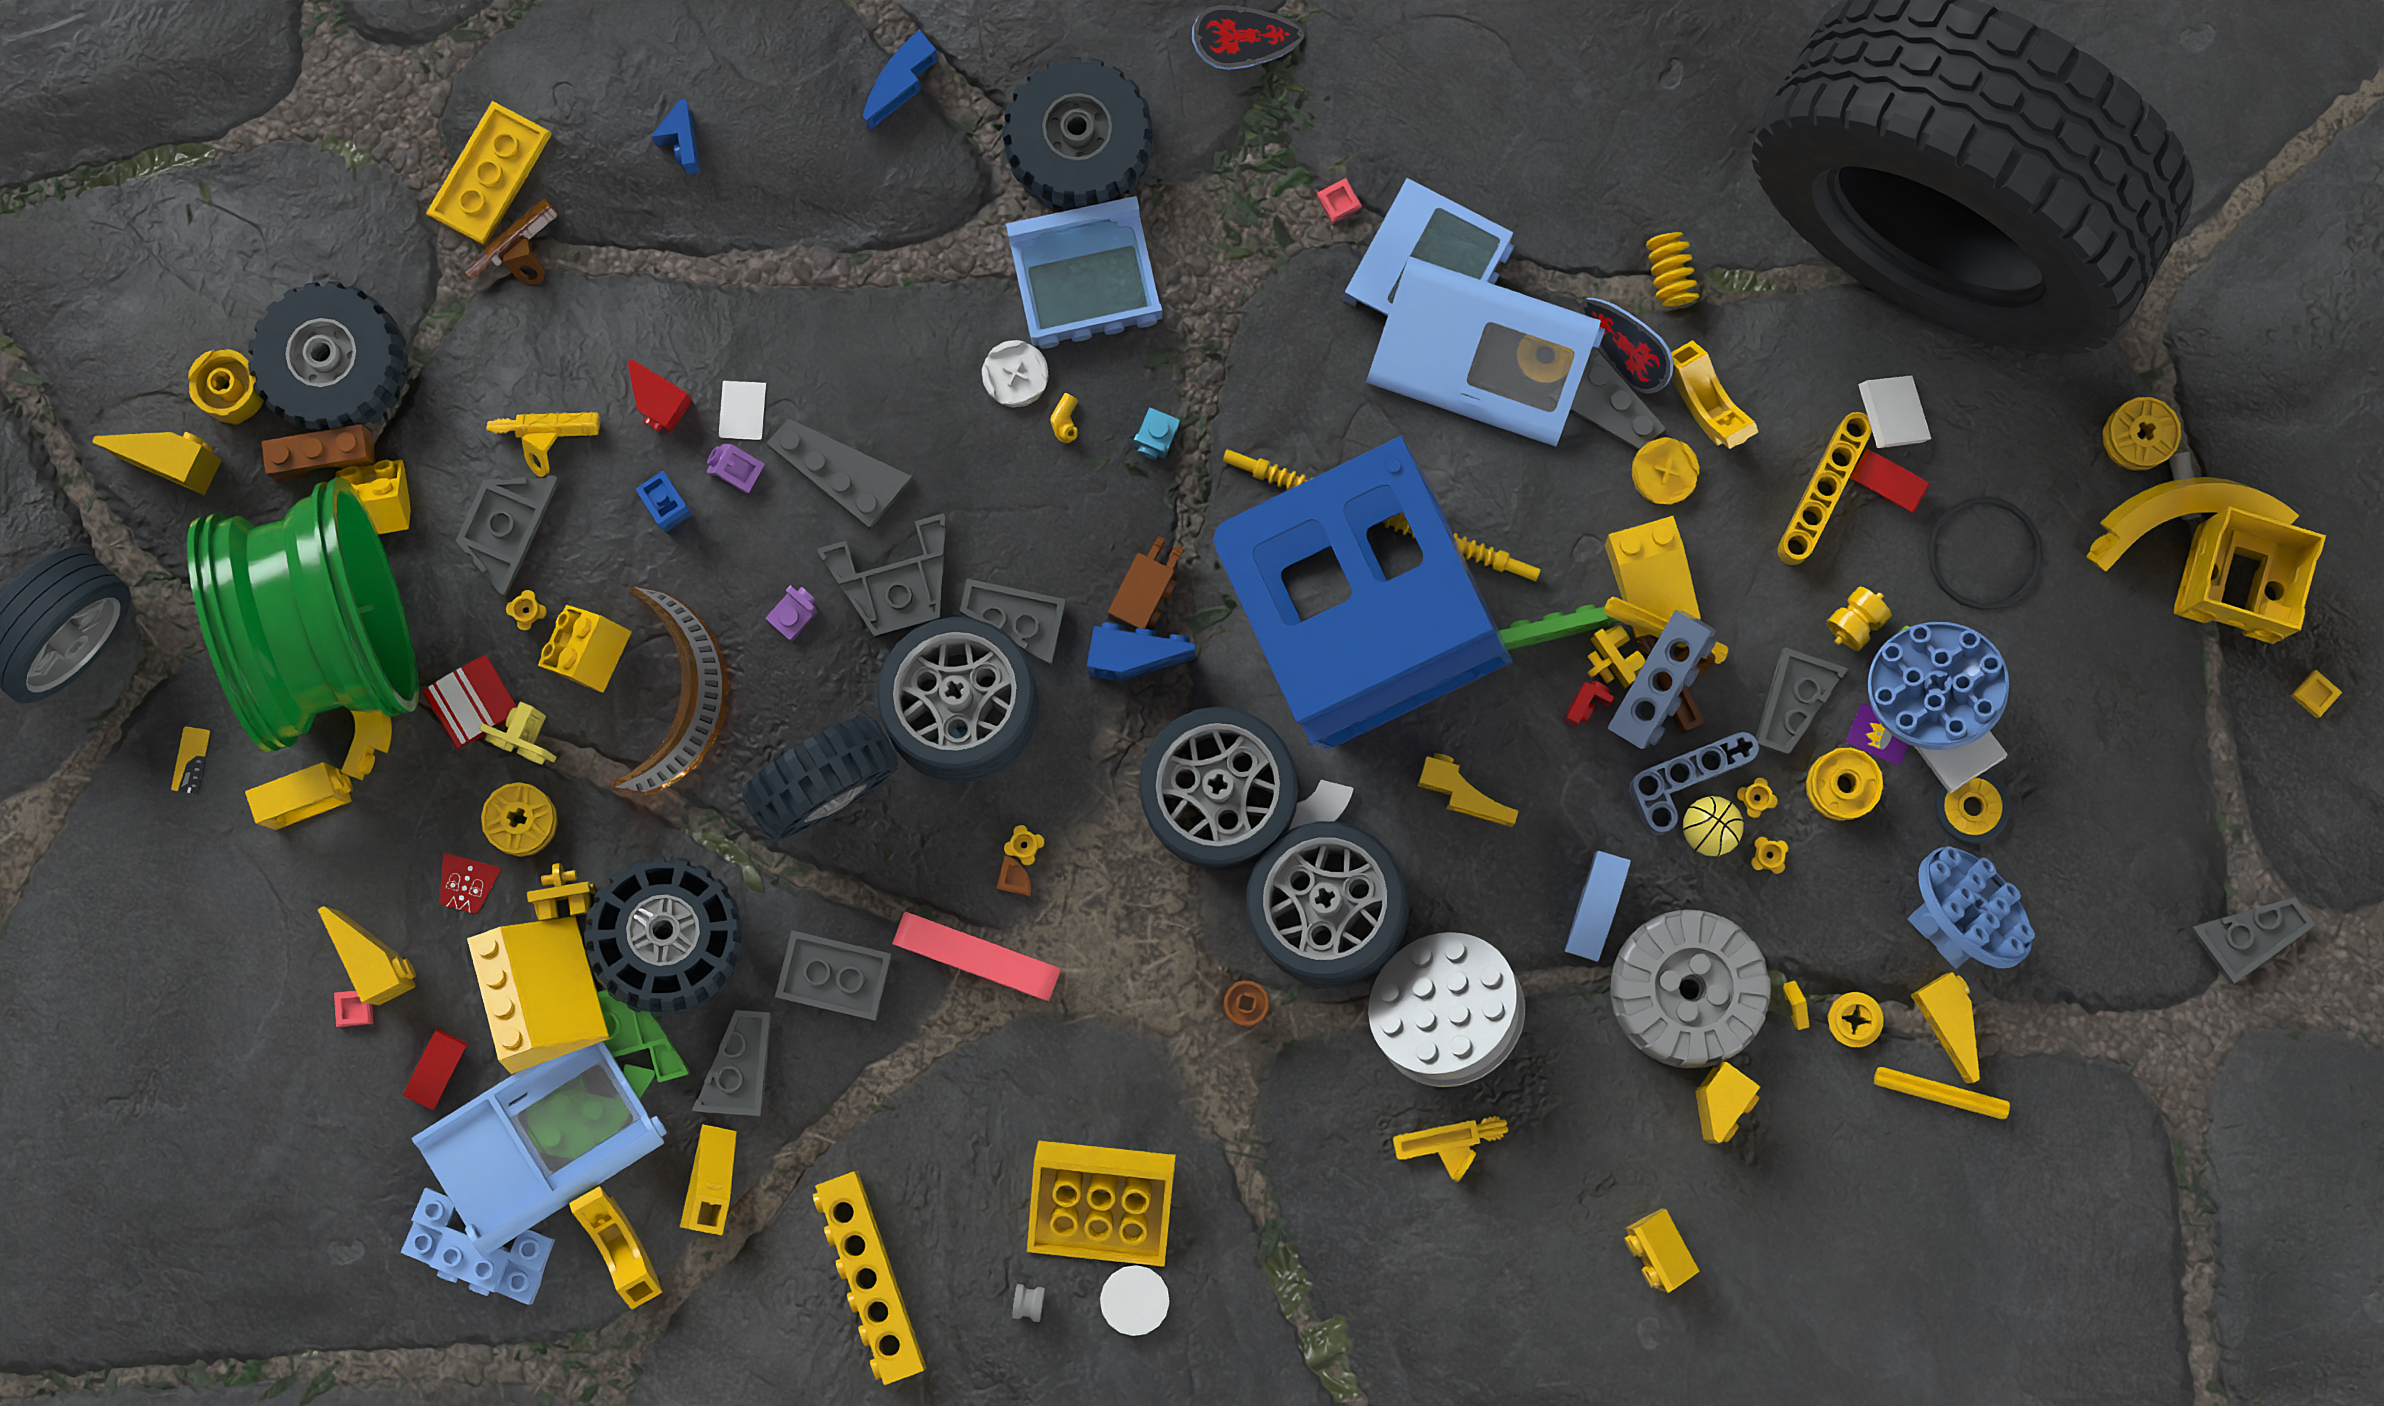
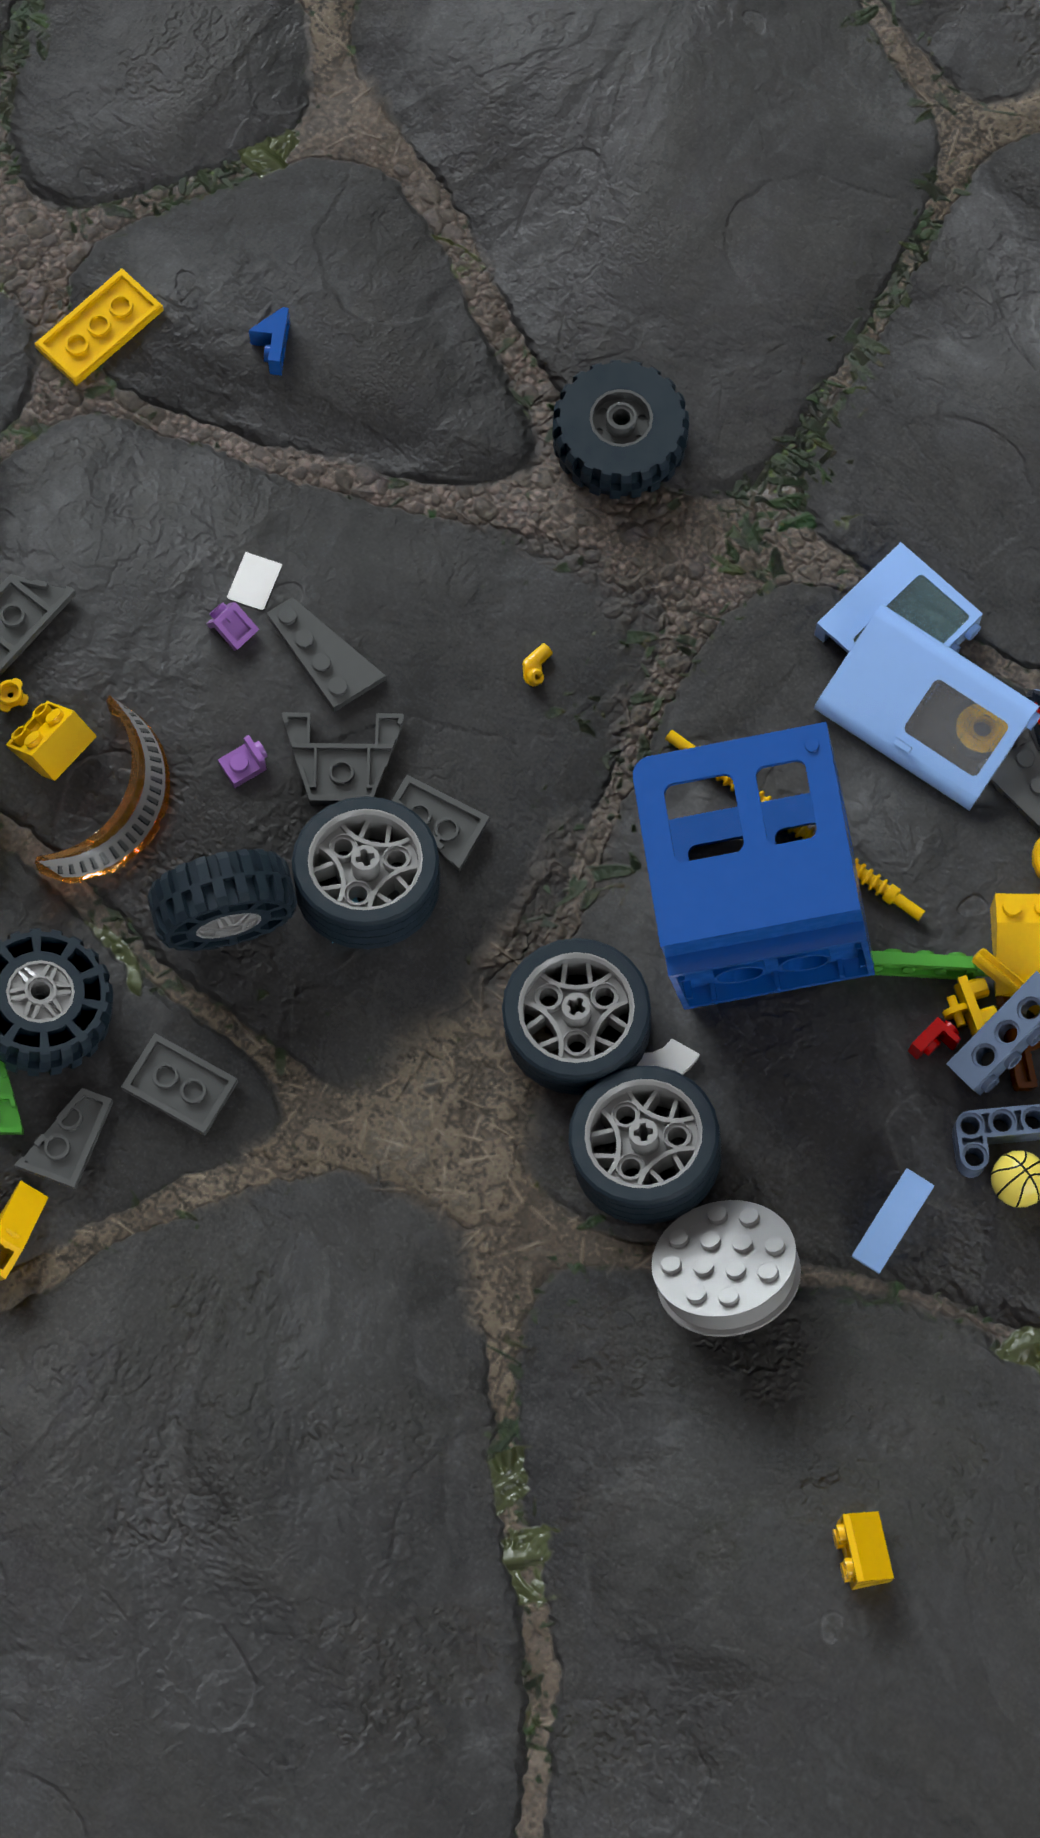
camera: 15 degrees right, 10 degrees down
reddish brown piece [465,199,558,285] -> none
yellow piece [486,412,600,477] -> none
red slope [628,359,692,434] -> none
blue slope [636,471,693,532] -> none
yellow brick [813,1171,927,1385] -> none
blue slope [862,30,939,130] -> none
coral beam [892,912,1061,1001] -> none
white tile [982,340,1049,408] -> none
dark orange tile [997,855,1031,897] -> none
yellow plate [1004,825,1044,865] -> none
clear light blue panel [1006,196,1162,349] -> none
light grey wheel [1012,1284,1045,1322] -> none
yellow slope [1027,1140,1176,1267] -> none
blue slope [1087,622,1196,682] -> none
white tile [1100,1265,1170,1336] -> none
dark orange hinge [1107,536,1184,631] -> none
medium azure bracket [1134,407,1180,460] -> none
shield [1192,5,1304,70] -> none
dark orange wheel [1224,981,1269,1027] -> none
coral tile [1317,178,1362,224] -> none
yellow piece [1393,1116,1509,1182] -> none
yellow slope [1418,753,1518,827] -> none
light grey wheel [1610,910,1771,1068] -> none
yellow slope [1695,1062,1760,1144] -> none

